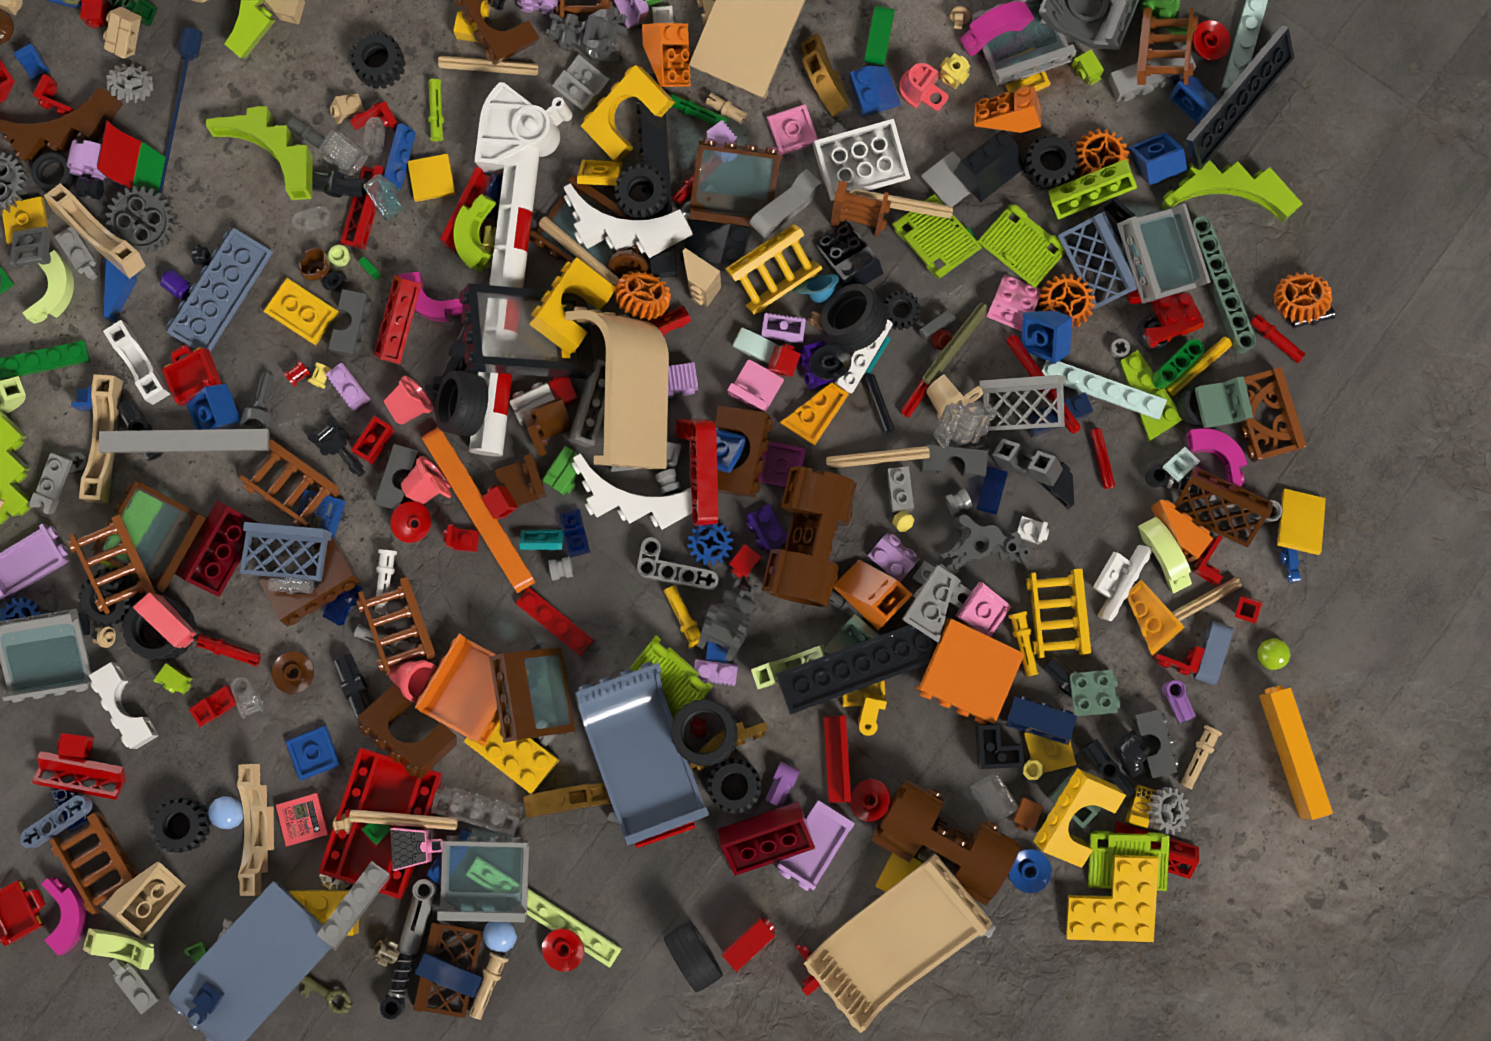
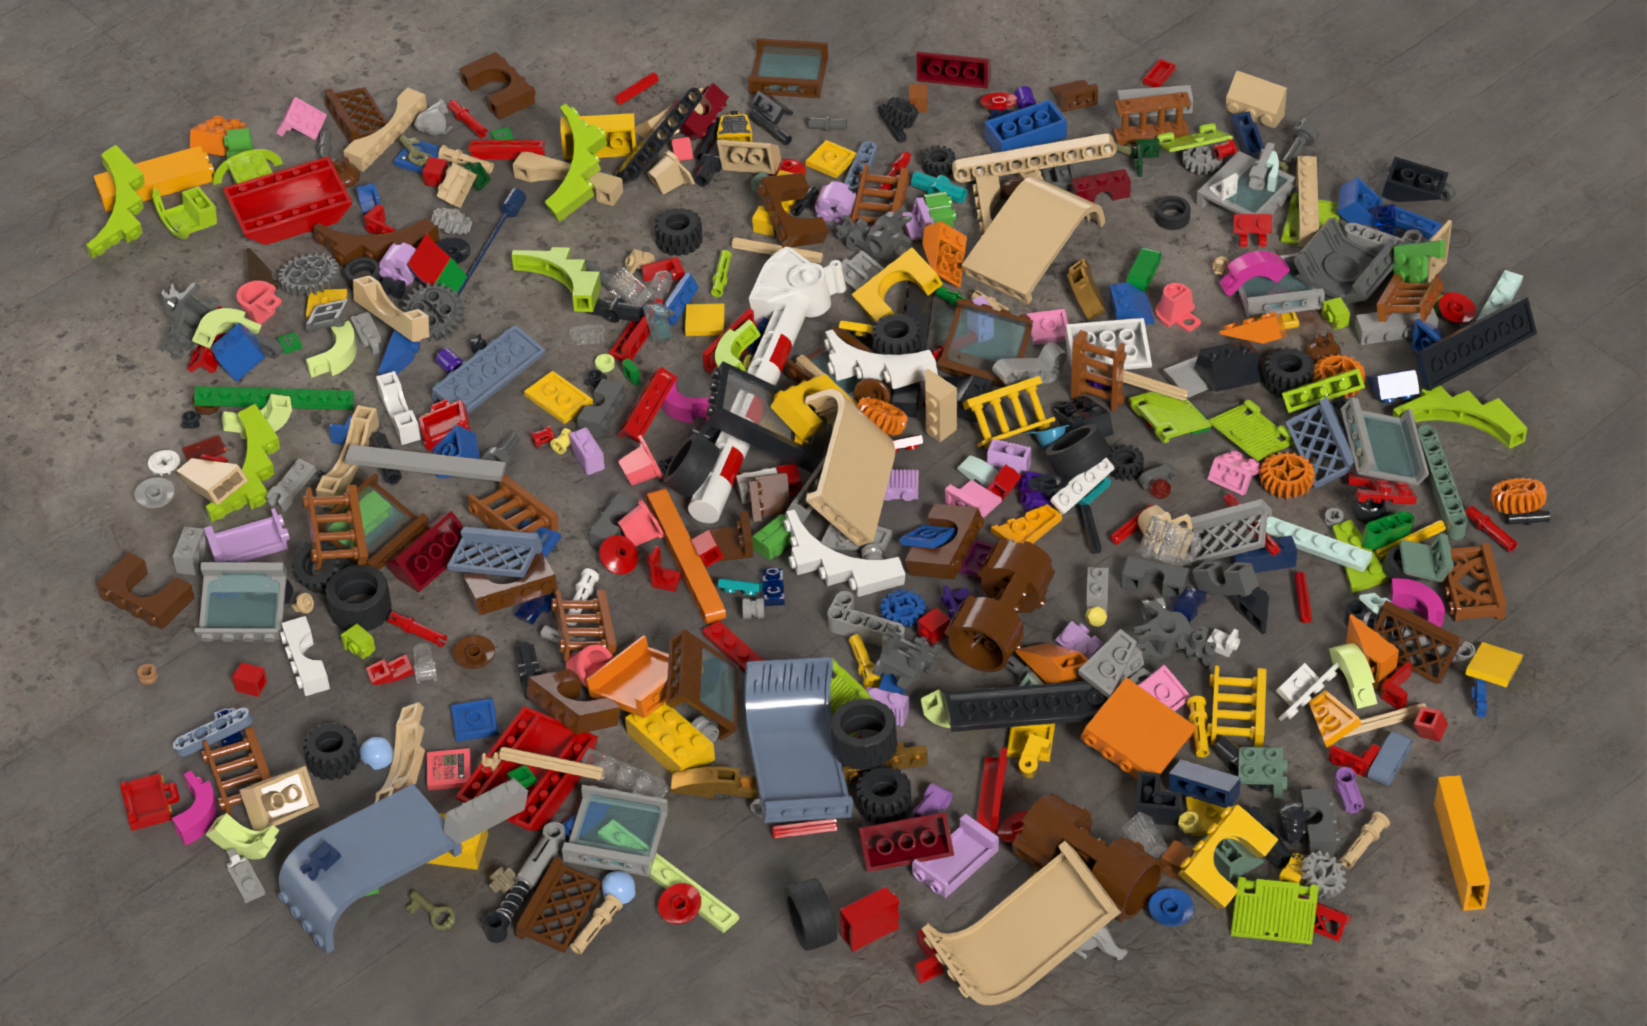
camera: 10 degrees right, 35 degrees down
red fence [32,751,126,800] -> none
coral slope [133,592,197,648] -> none
clear pin [268,577,314,594] -> none
reddish brown hair [299,248,330,281] -> none
black piece [308,416,365,477] -> none
red brick [351,416,395,465] -> none
torso [391,828,443,871] -> none
dark blue slope [415,951,483,998] -> none
red beam [675,418,718,526] -> none
medium nougat bush [807,311,823,330] -> none
tan axle [826,446,930,468] -> none
olive axle [922,303,989,385] -> none
light yellow brick [940,53,970,89] -> none
blue slope [1022,311,1072,364] -> none
yellow plate [1066,855,1159,942] -> none
lime hair [1257,638,1291,670] -> none
none -> black dish [436,238,471,264]
none -> reddish brown hair [1305,332,1341,364]

